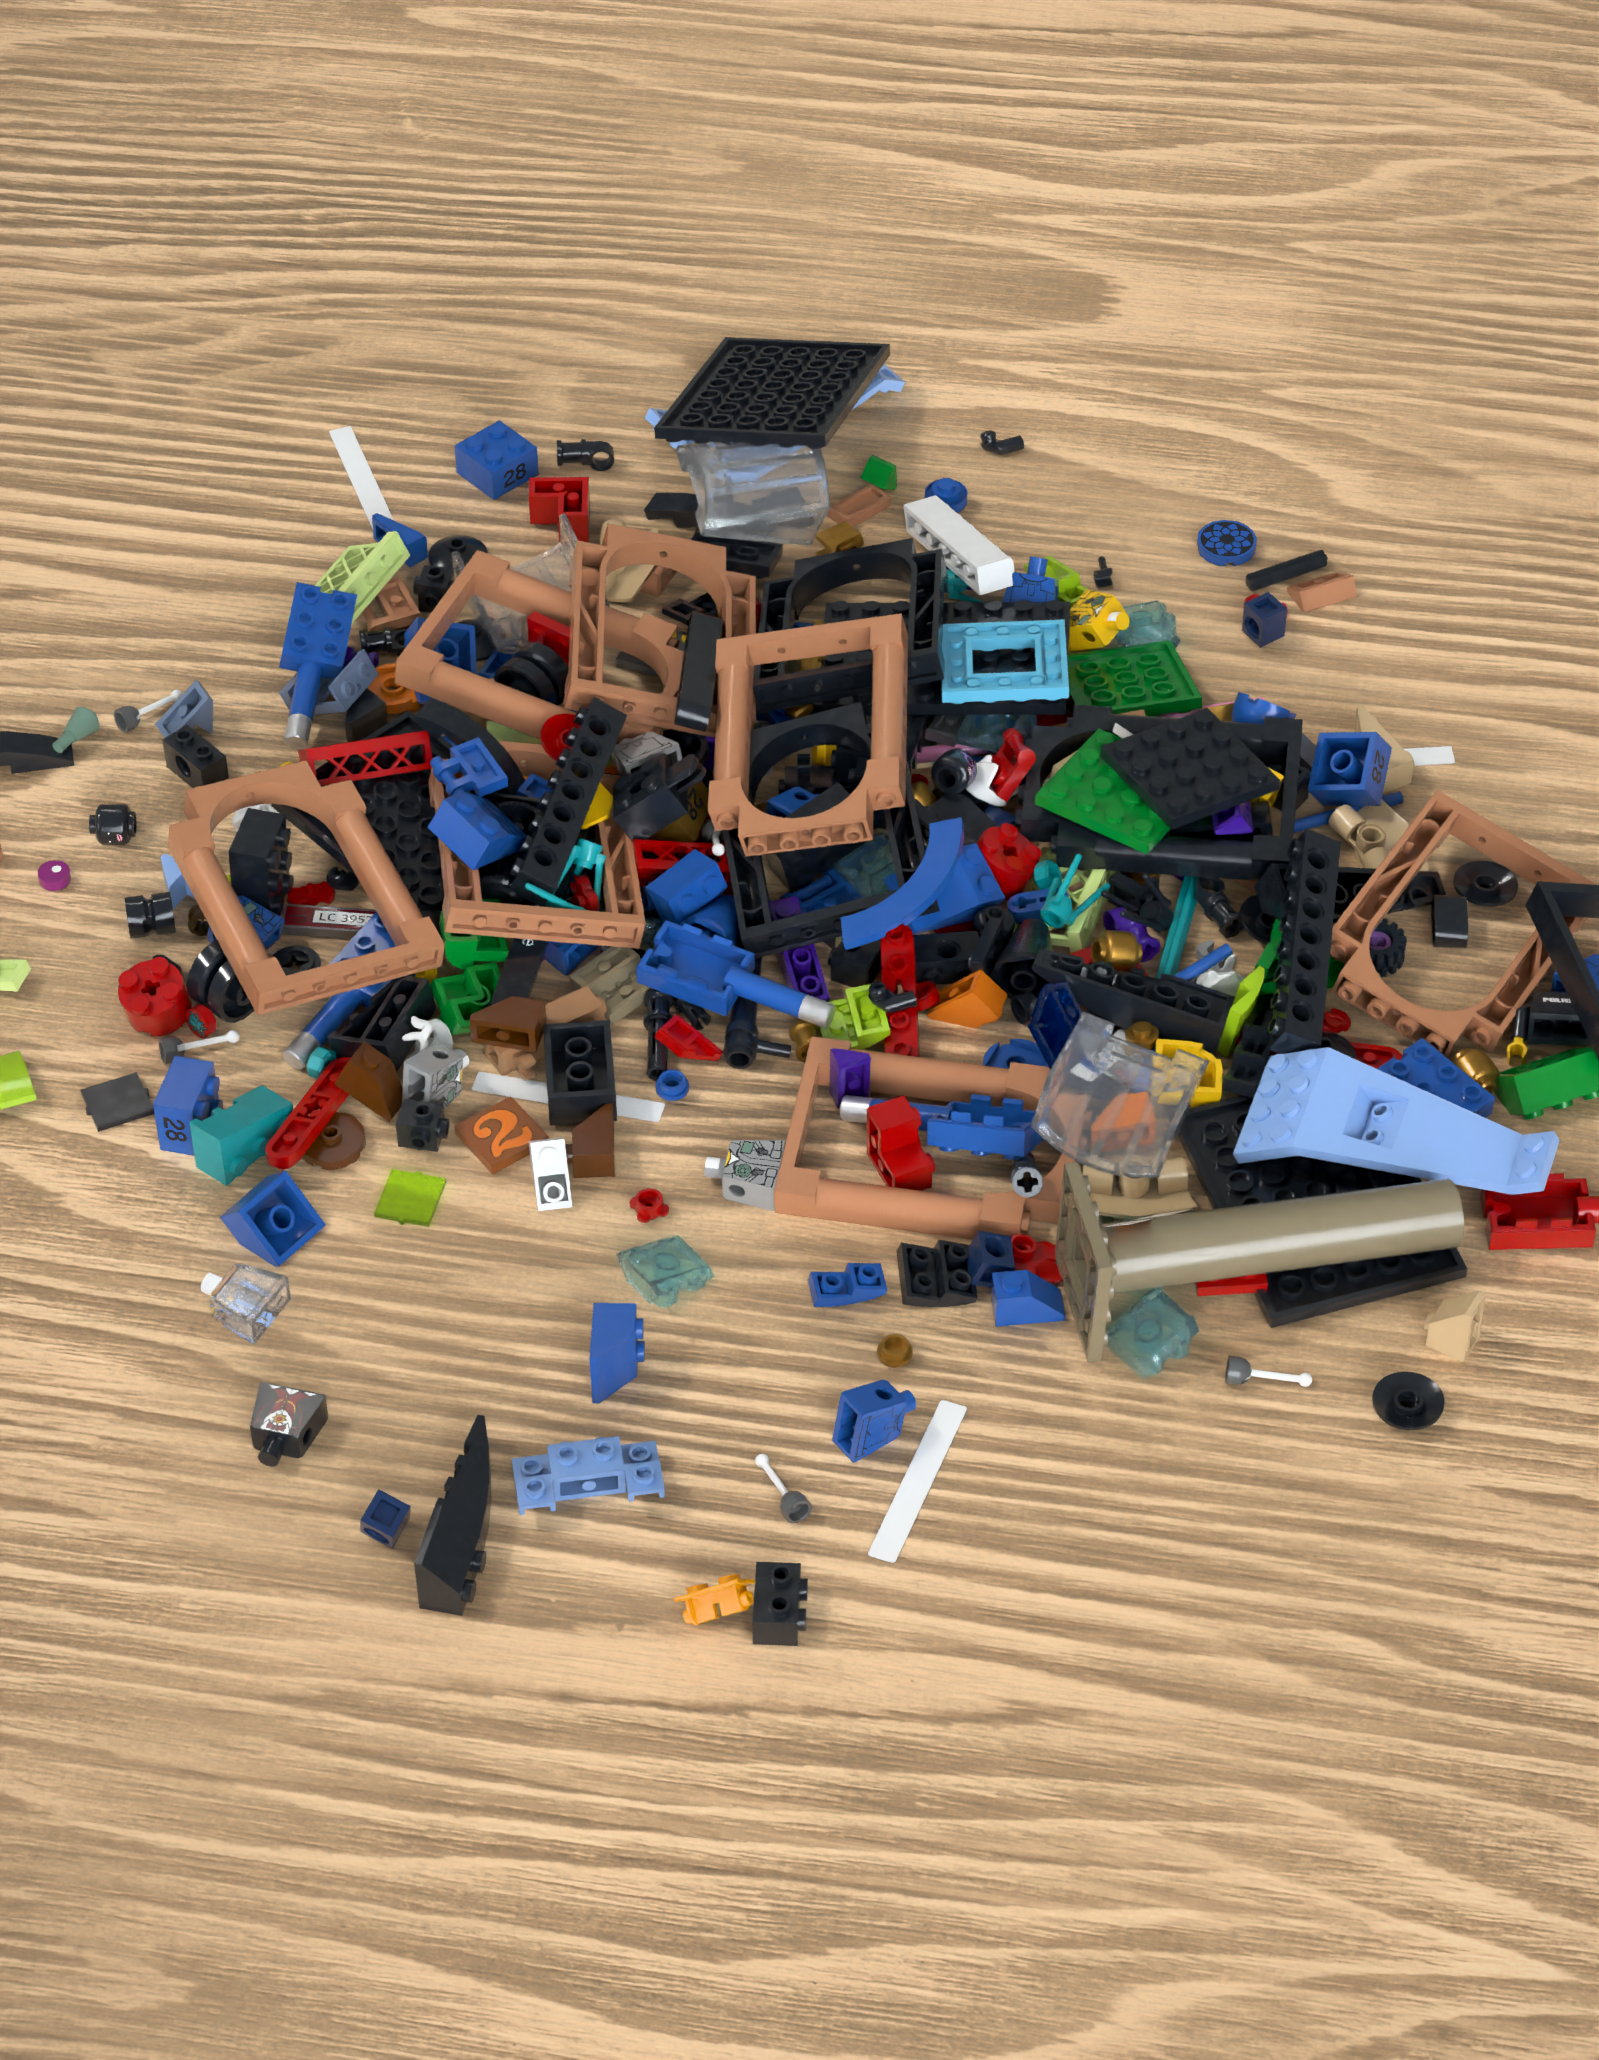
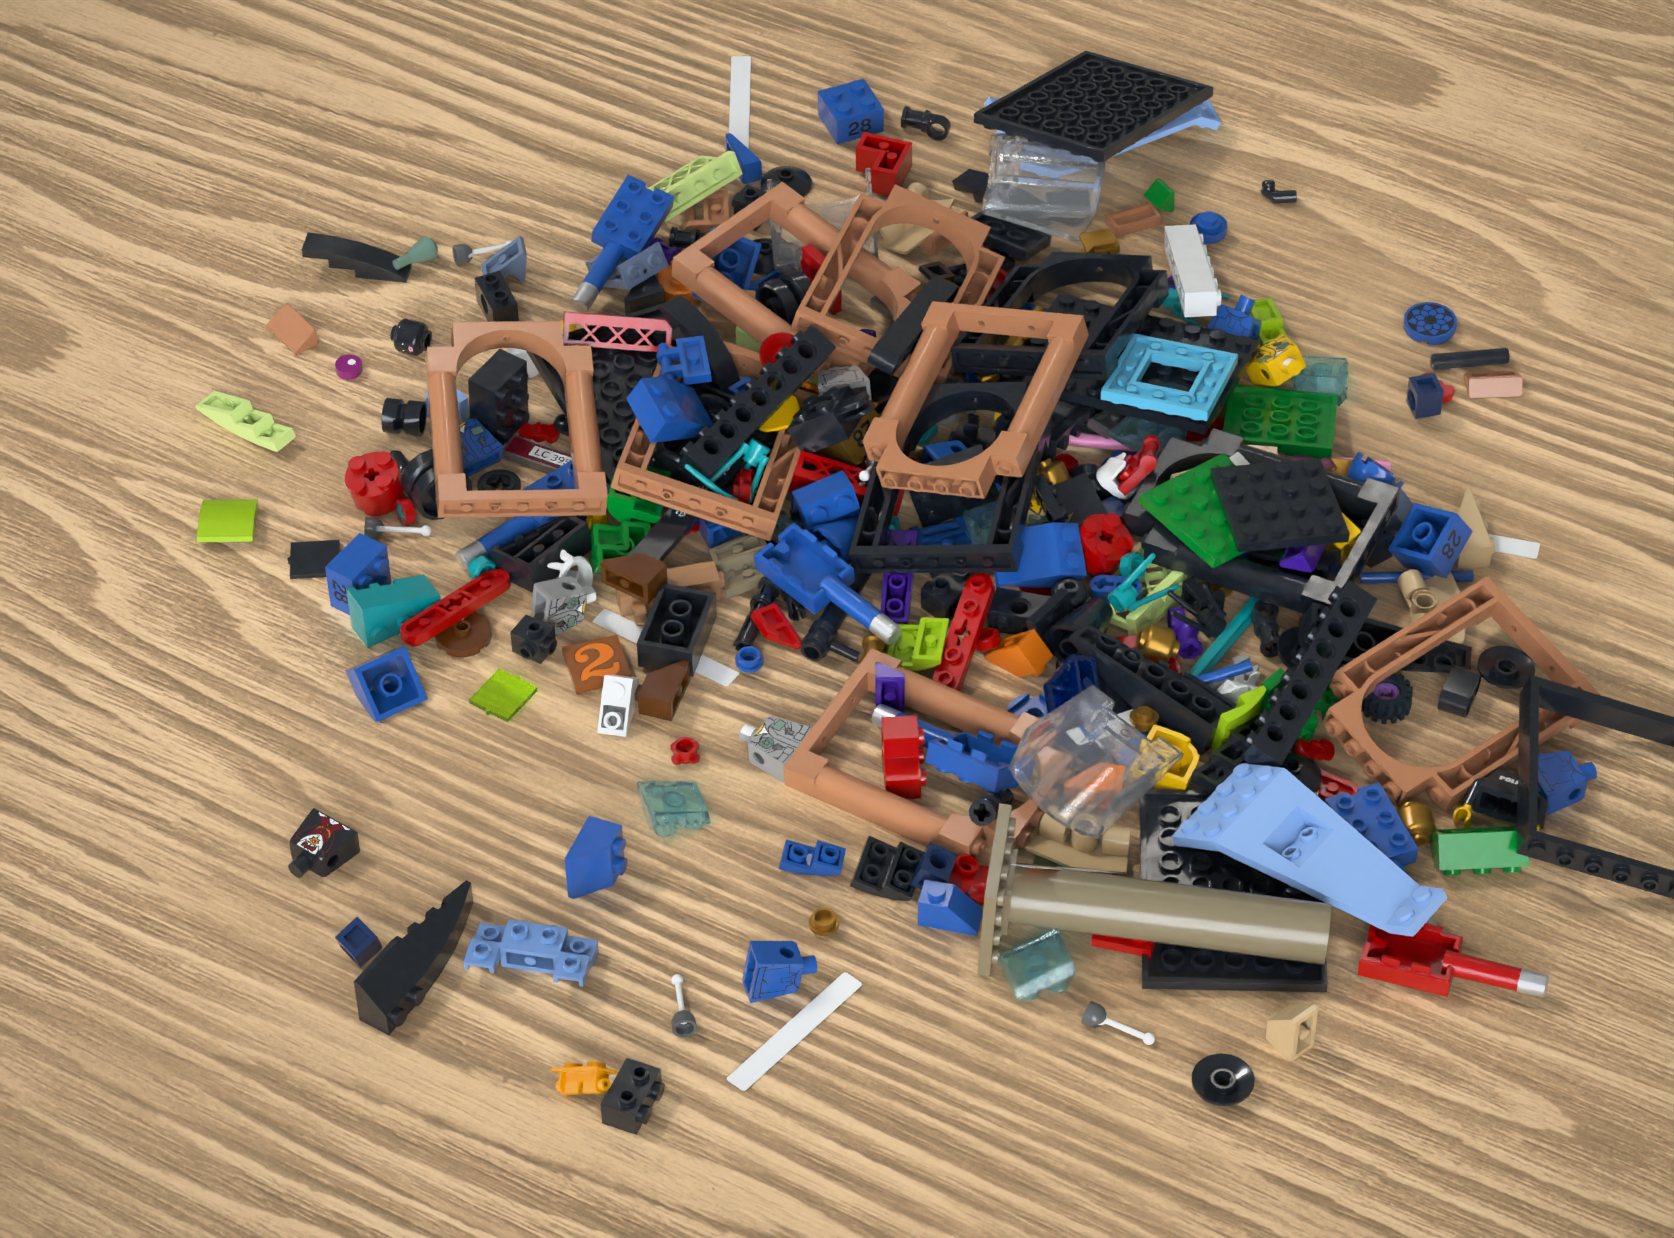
camera: 20 degrees right, 0 degrees up
clear torso [201,1263,291,1344] -> none
reddish brown slope [334,1041,403,1123] -> none
blue tile [840,817,964,950] -> none
black arm [868,982,918,1013] -> none
black head [931,749,977,795] -> none
black hand [1093,556,1113,588] -> none

